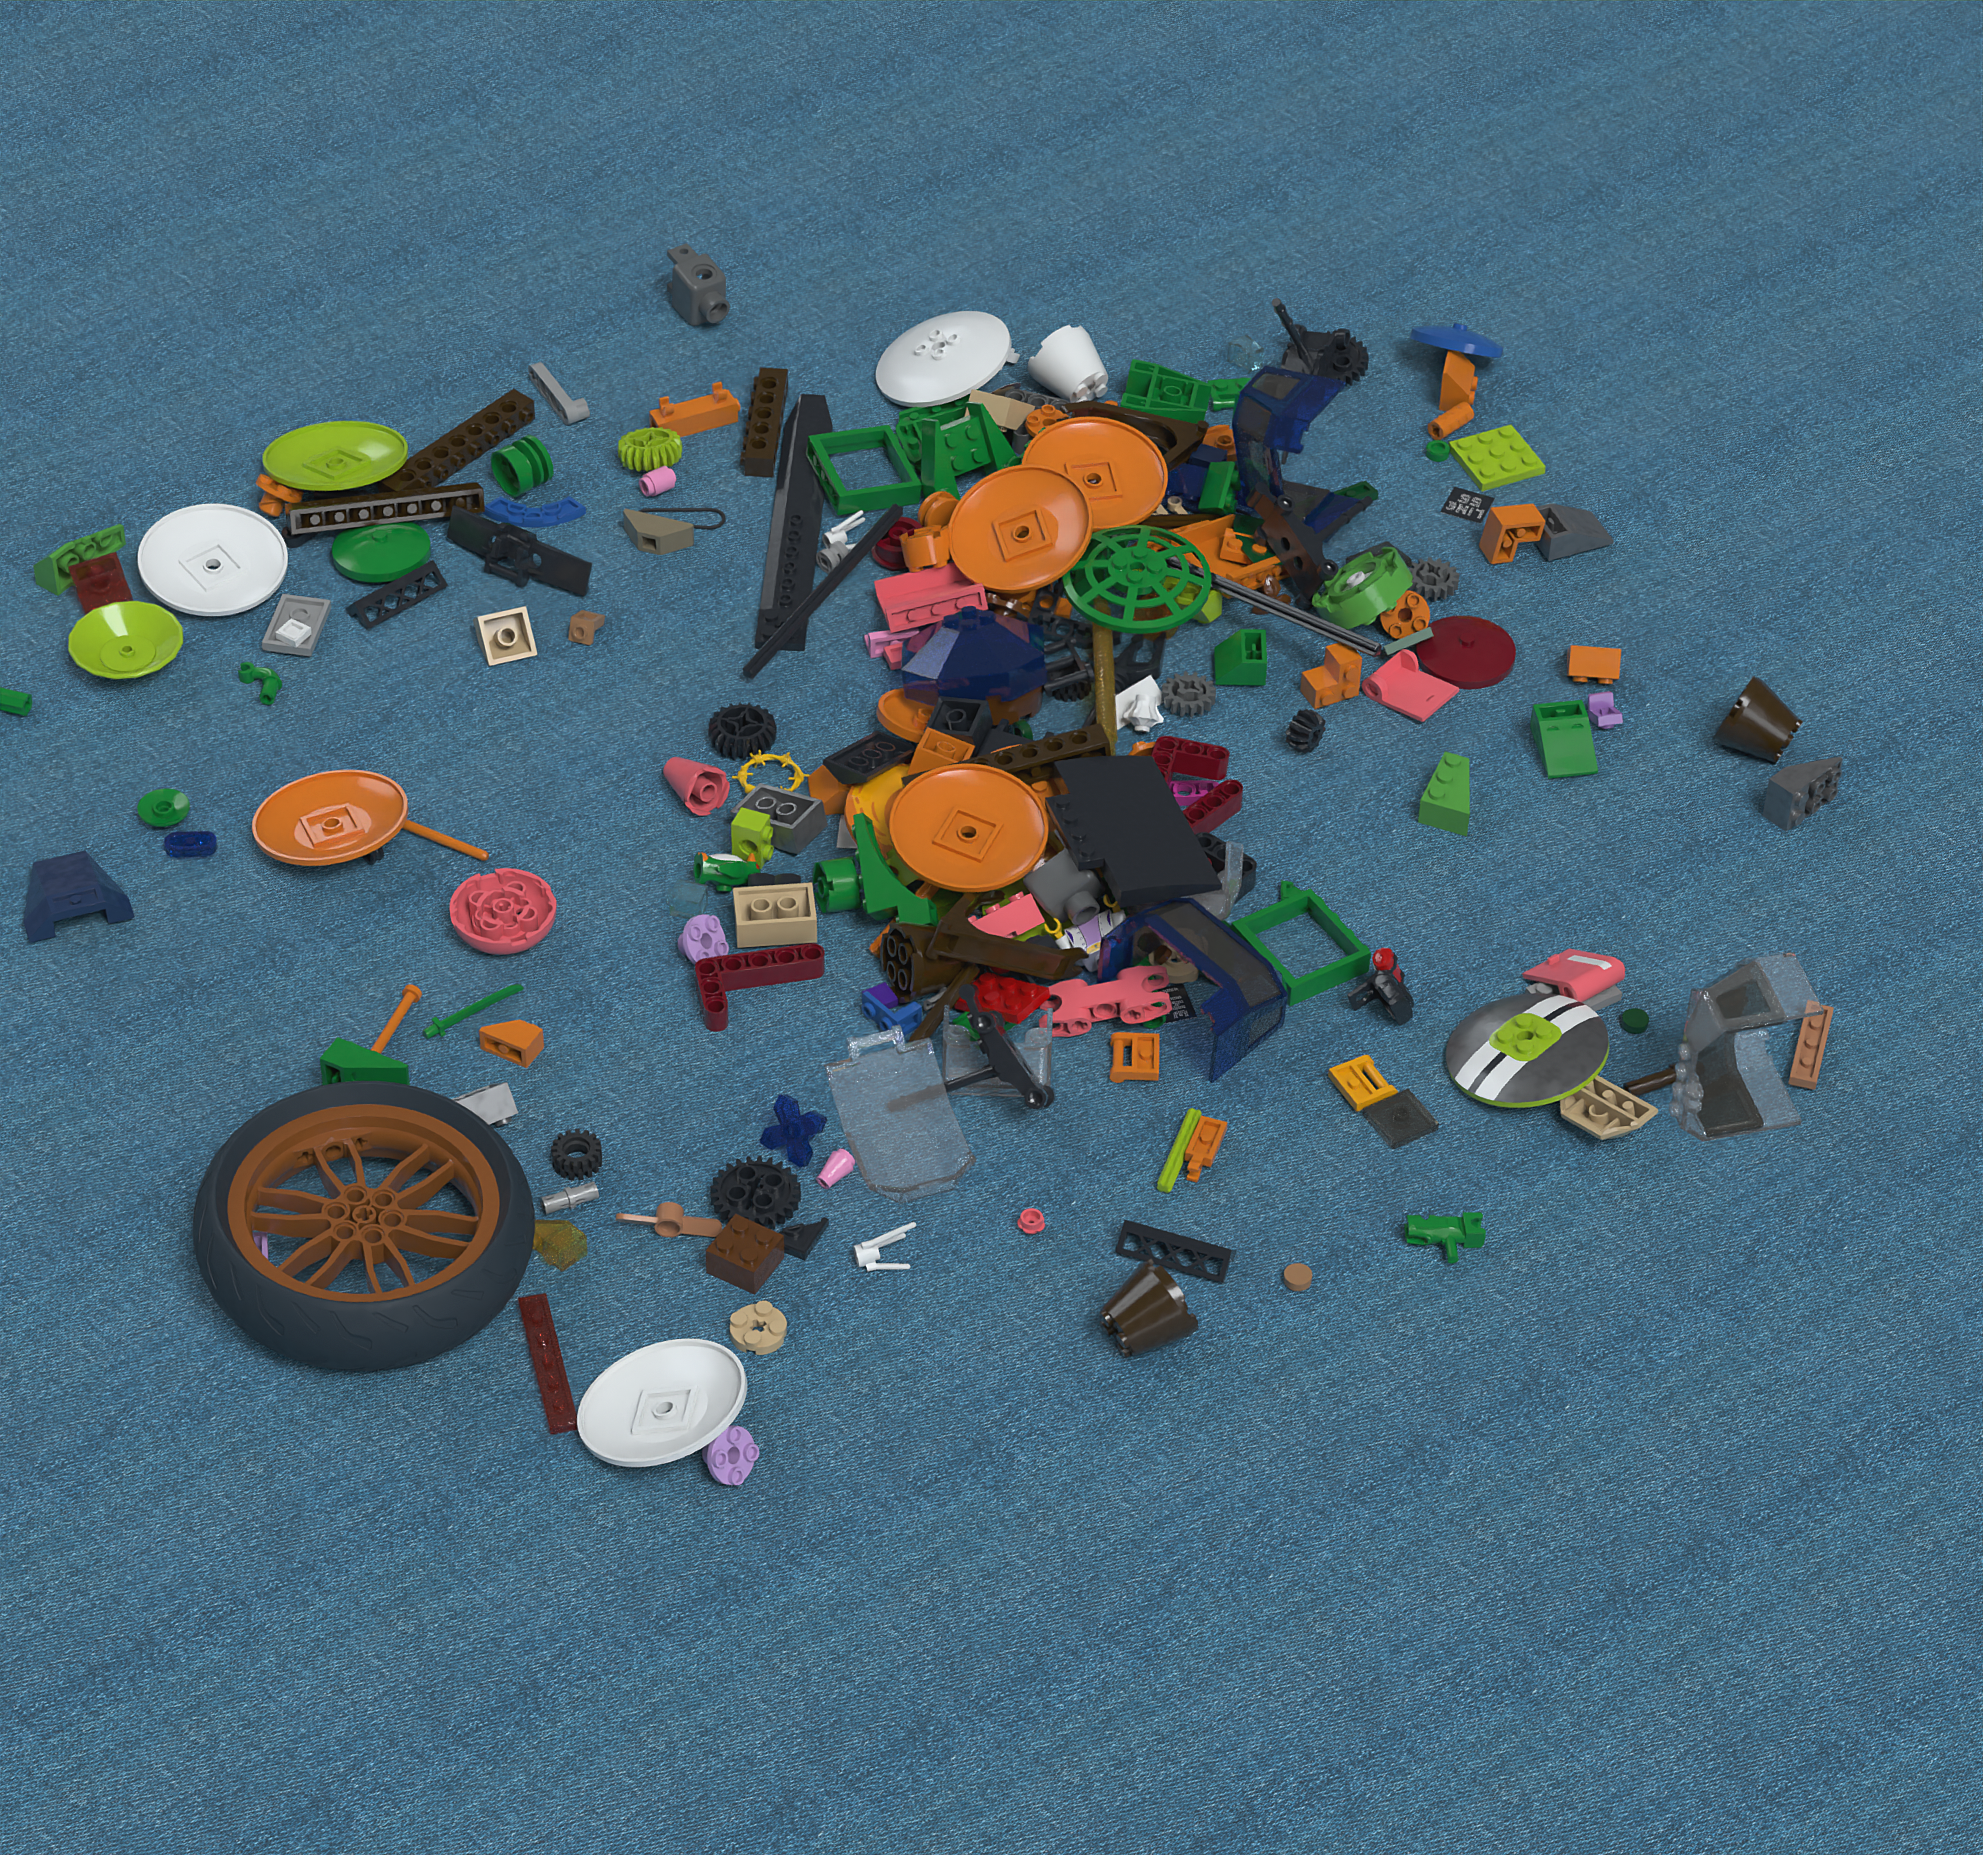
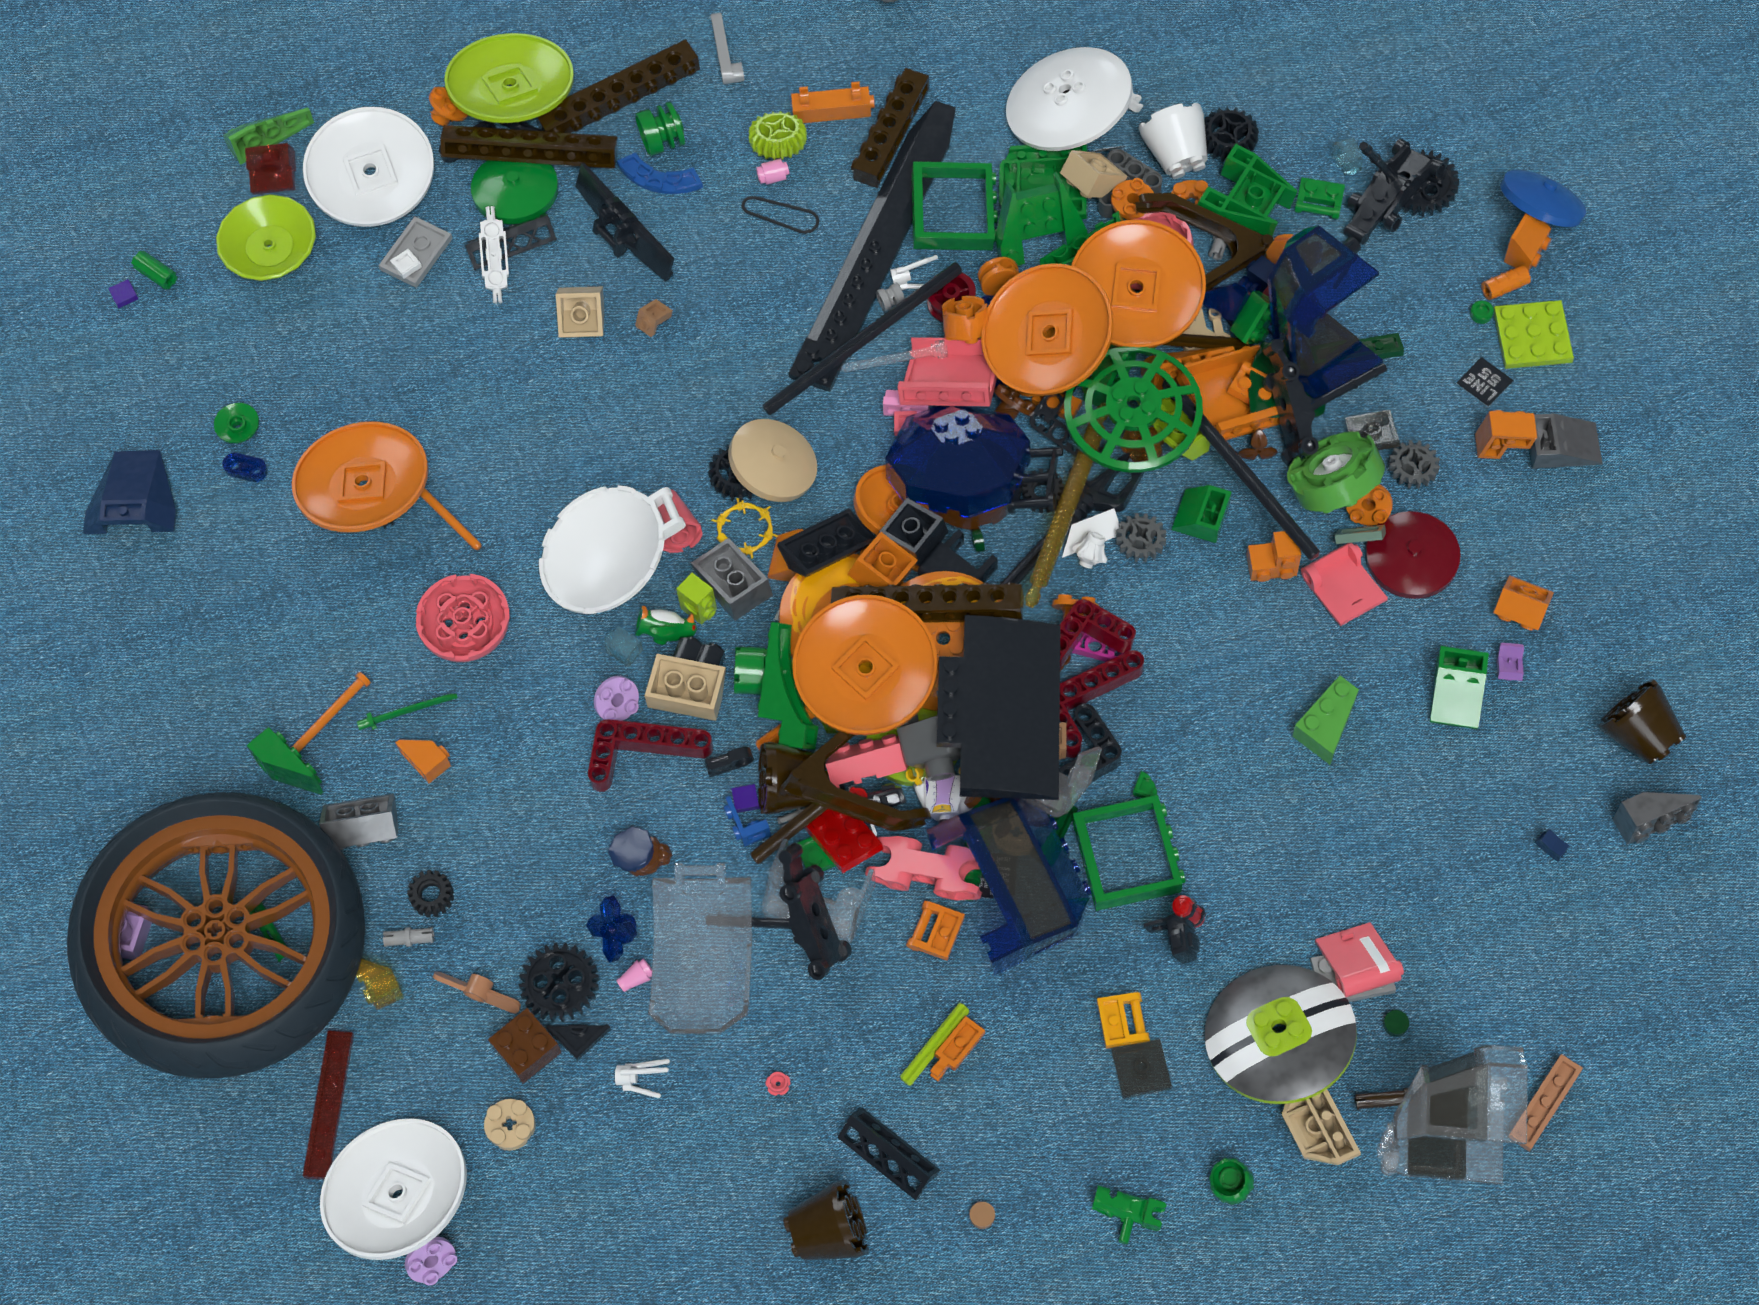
camera: 25 degrees right, 20 degrees up
green piece [238,662,282,705] -> none
dark tan slope [623,508,694,555] -> none
black gear [1285,709,1326,754] -> none
none -> white piece [479,206,509,304]
none -> white dish [539,485,686,614]
none -> dark blue piece [608,826,673,876]
none -> black piece [704,747,754,777]
none -> tan dish [728,419,817,502]
none -> clear piece [841,339,948,373]
none -> black gear [1204,106,1259,162]
none -> green hair [1209,1158,1254,1205]
none -> dark blue piece [1535,829,1569,862]

